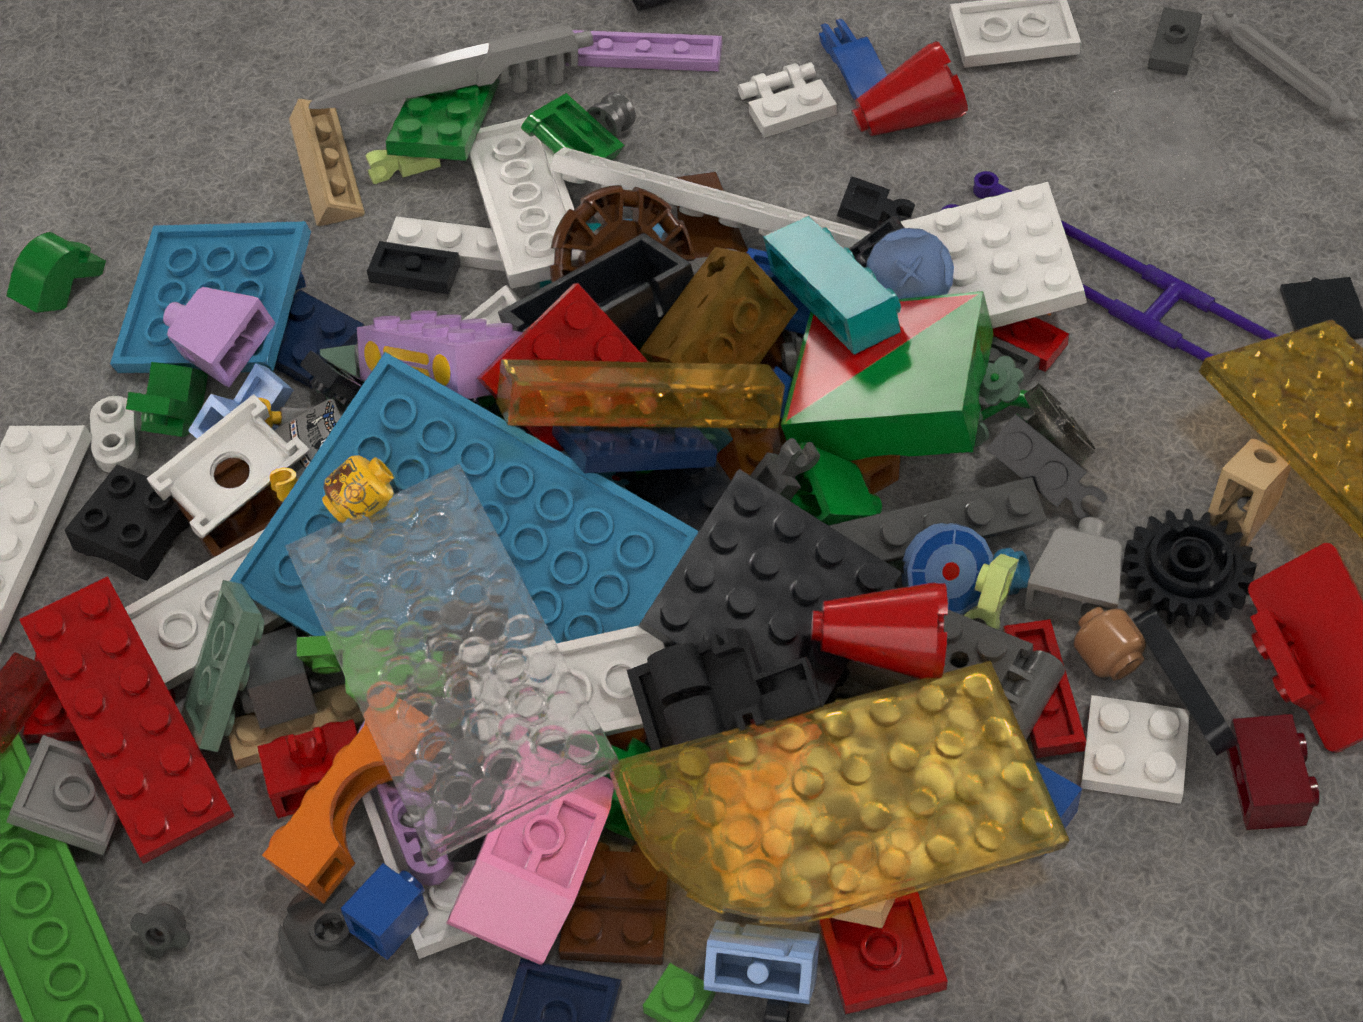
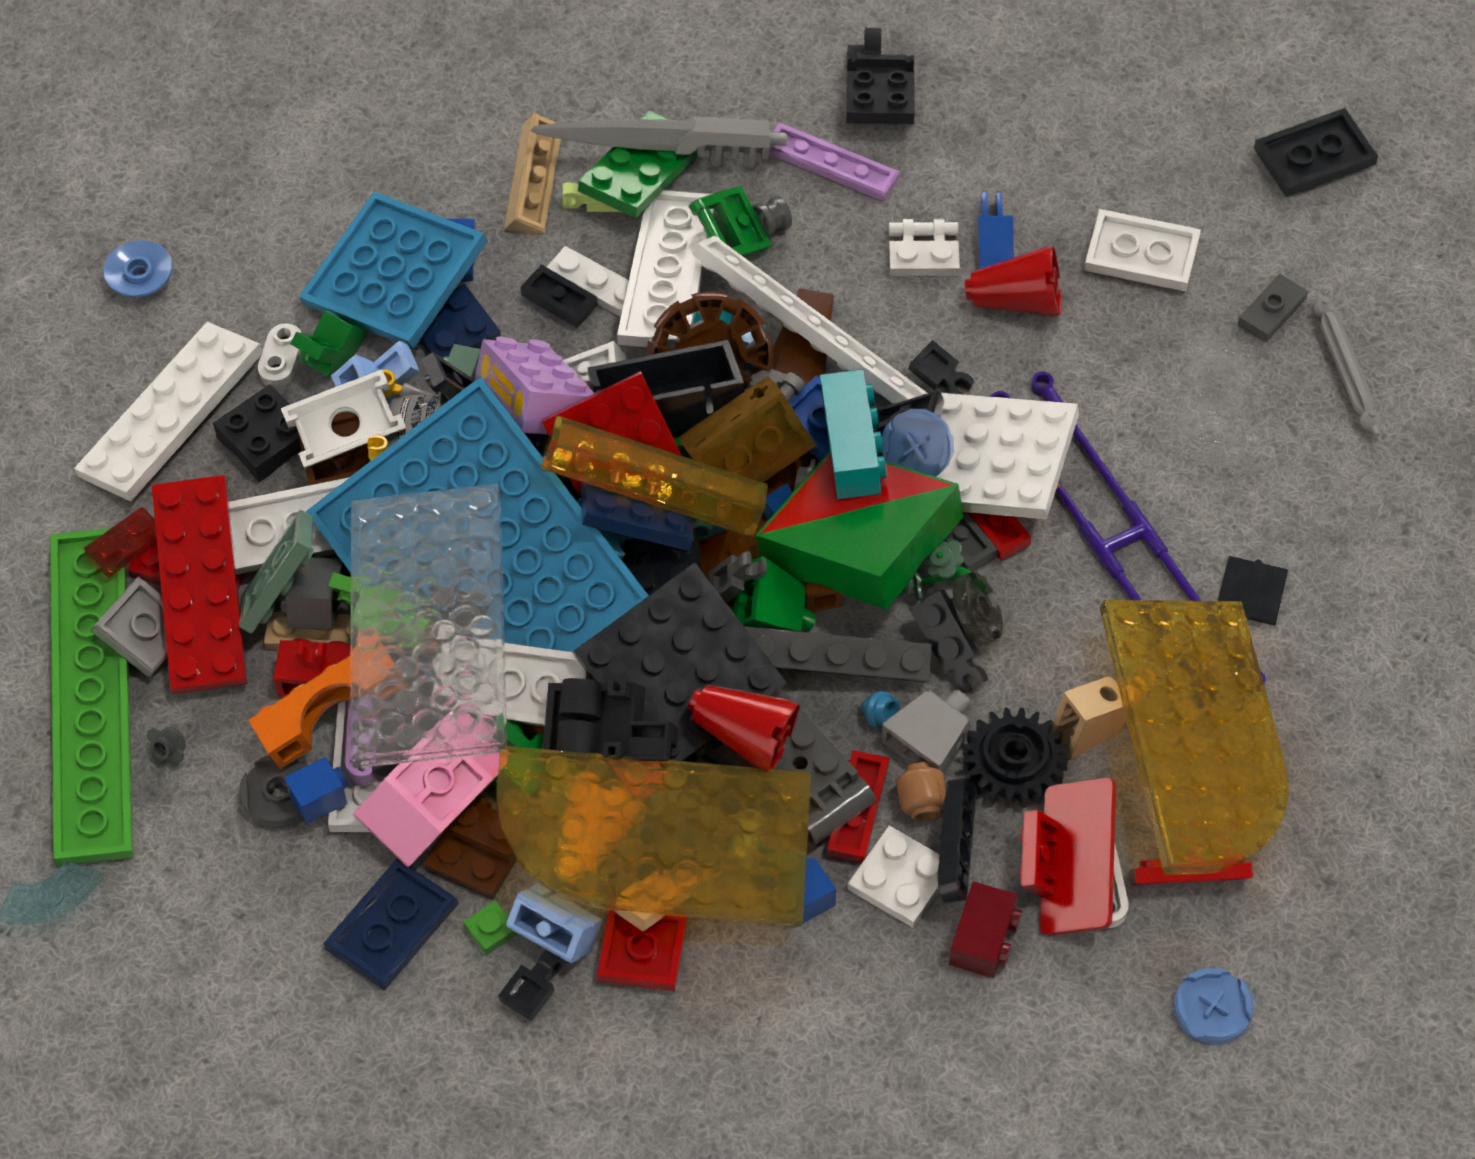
camera: 20 degrees right, 5 degrees up
green brick [6,232,106,313] -> none
lavender torso [163,287,276,387] -> none
yellow head [322,455,394,526] -> none
tile [901,523,993,615] -> none
yellowish green plate [964,554,1019,630] -> none

